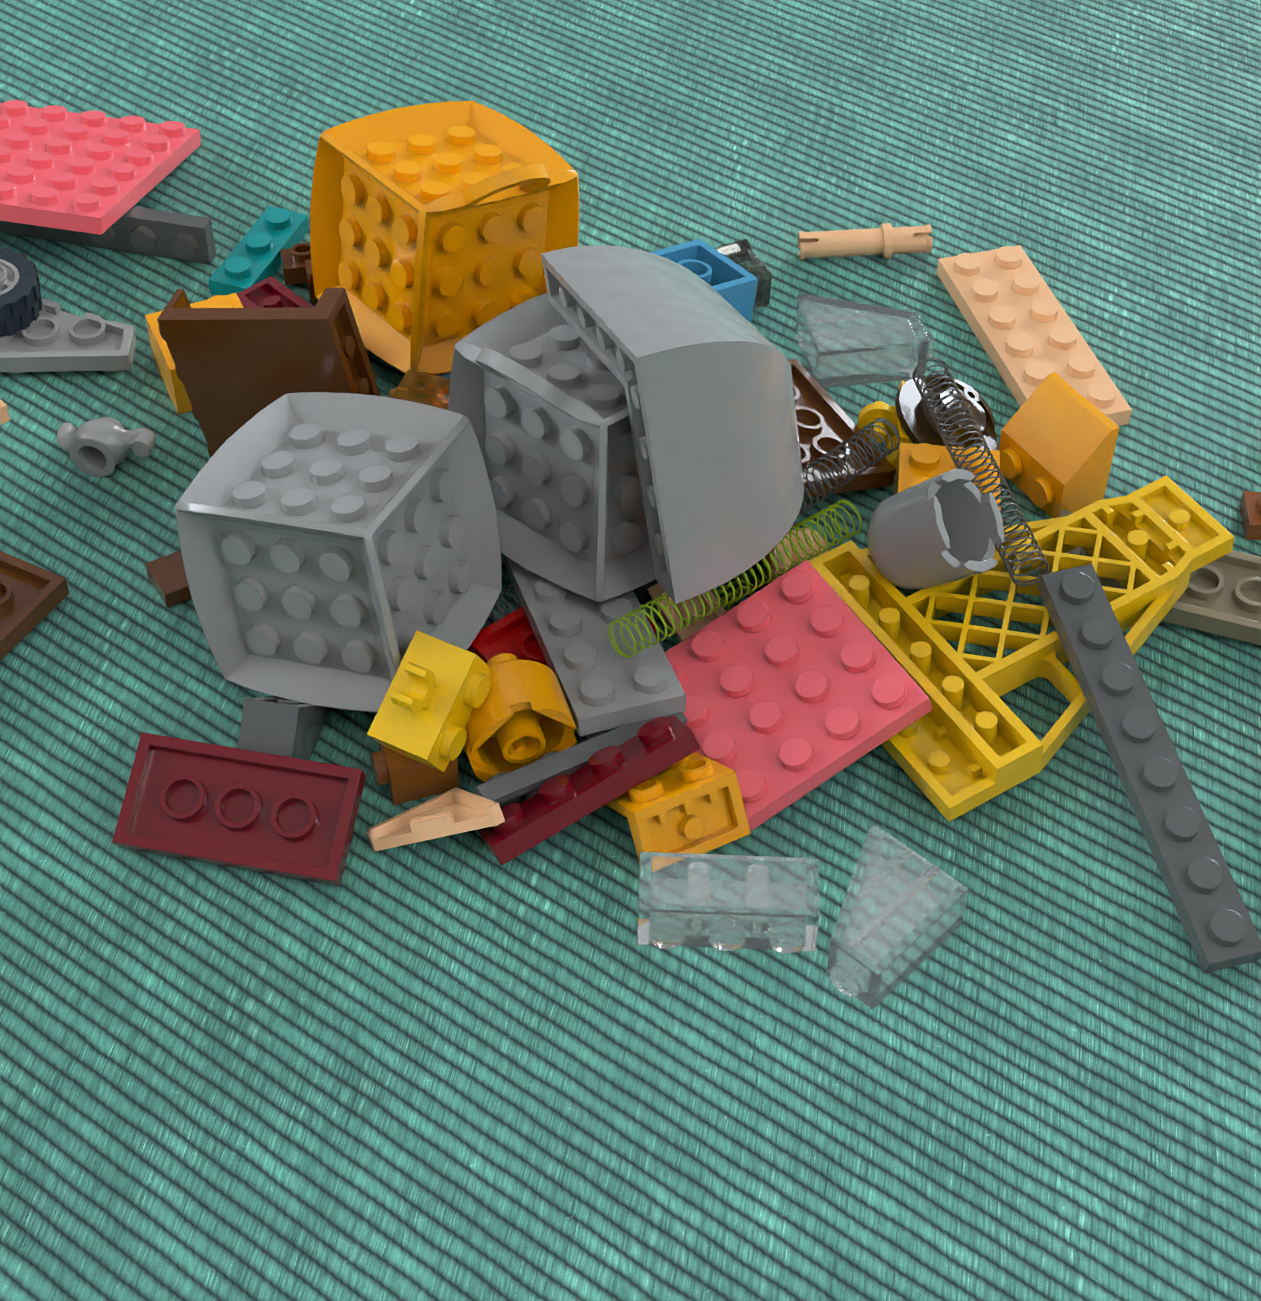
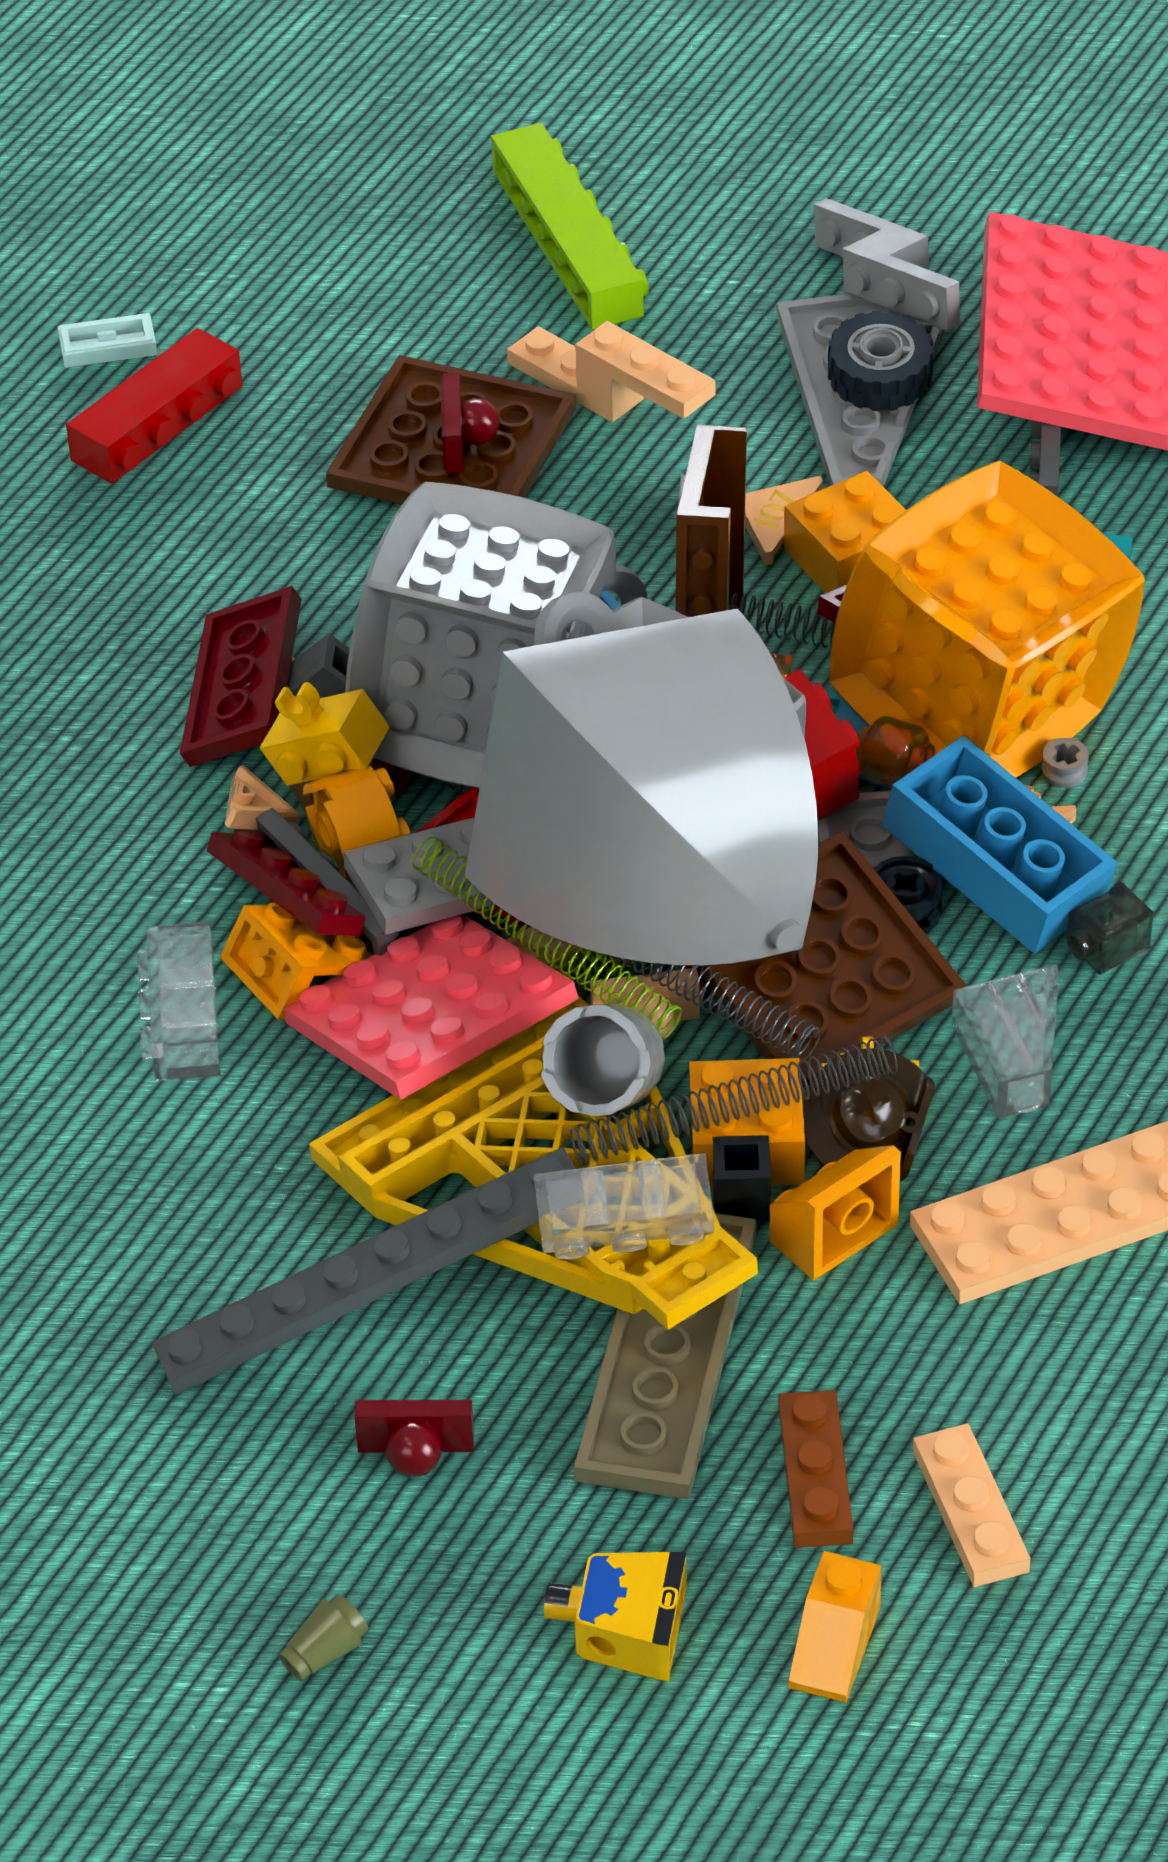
camera: 85 degrees right, 0 degrees up
clear slope [826,825,969,1010] -> none
none -> clear brick [534,1153,714,1259]
none -> black brick [713,1135,771,1222]
none -> light nougat tile [745,476,823,565]

